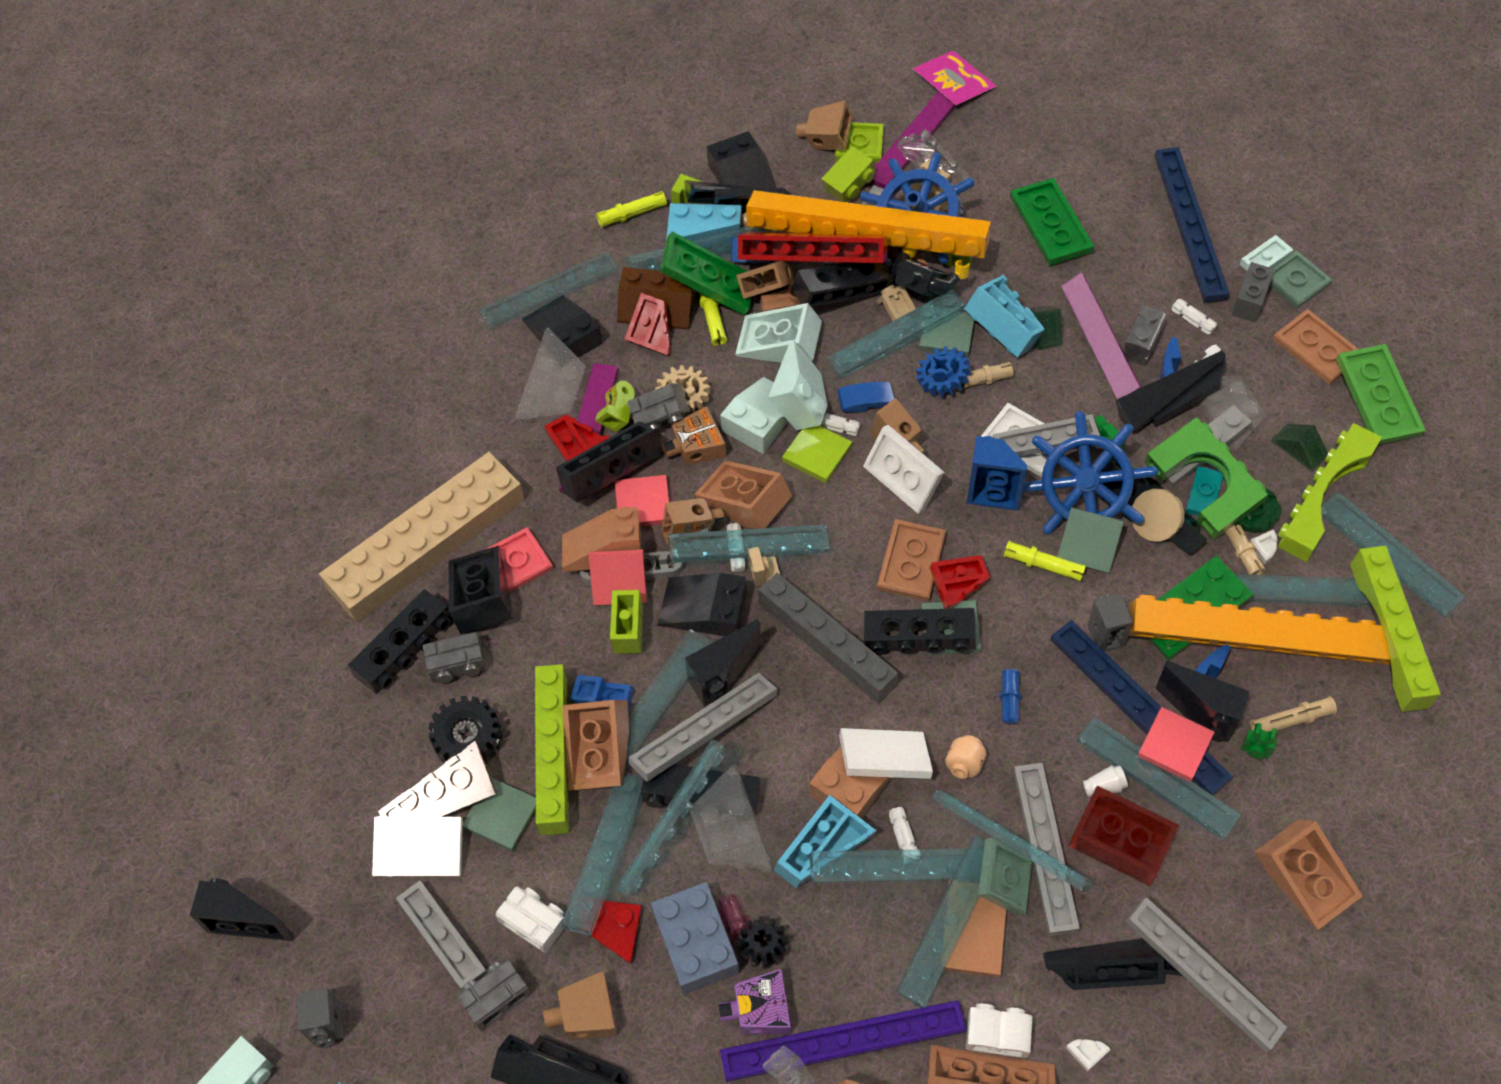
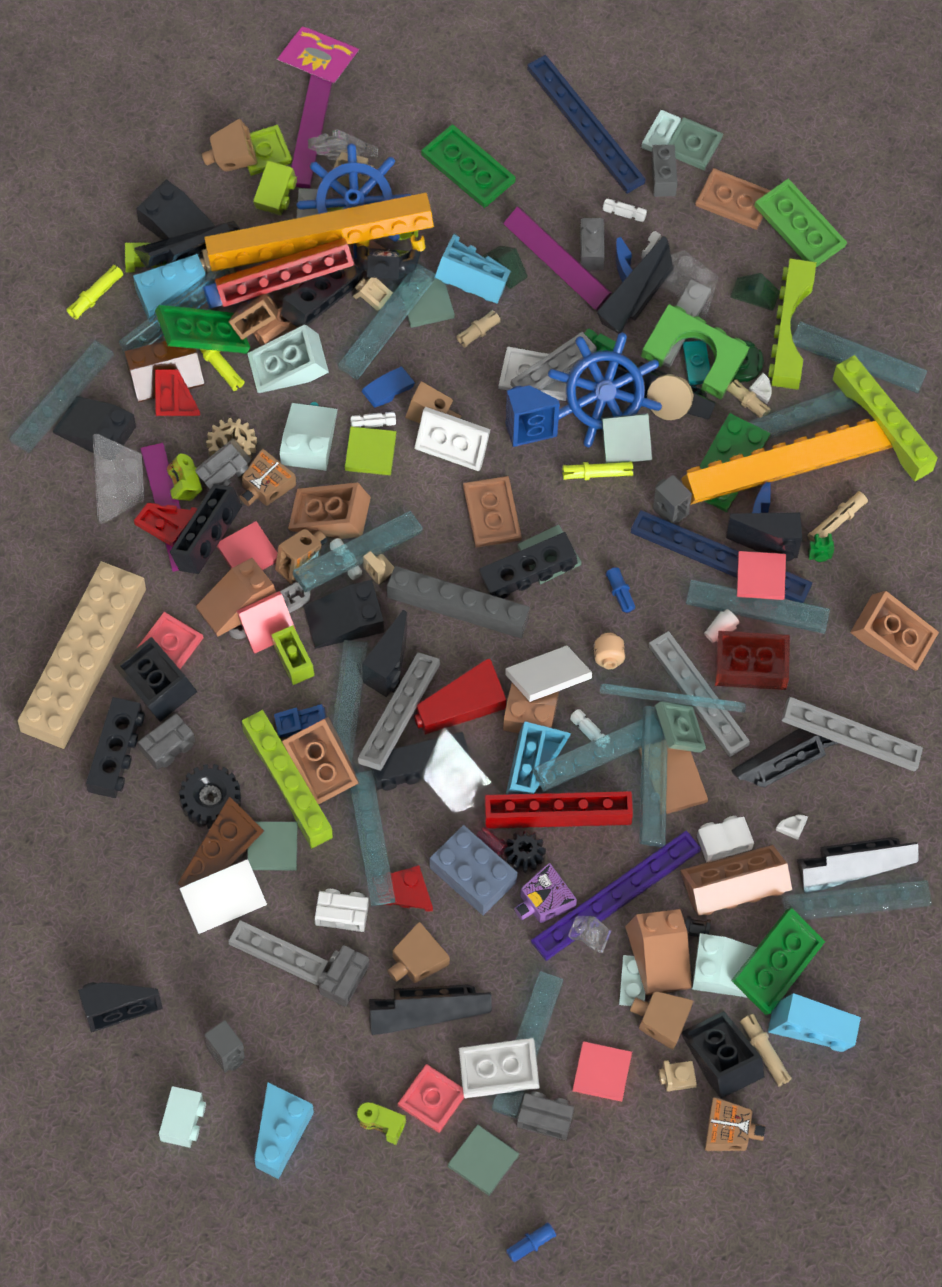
camera: 30 degrees left, 5 degrees up
clear light blue plate [616,739,725,896] -> none
light aqua slope [768,341,827,430] -> none
blue gear [916,346,972,397] -> none
red wing [930,555,990,609] -> none
none -> red slope [414,659,506,735]
none -> red brick [485,791,633,829]

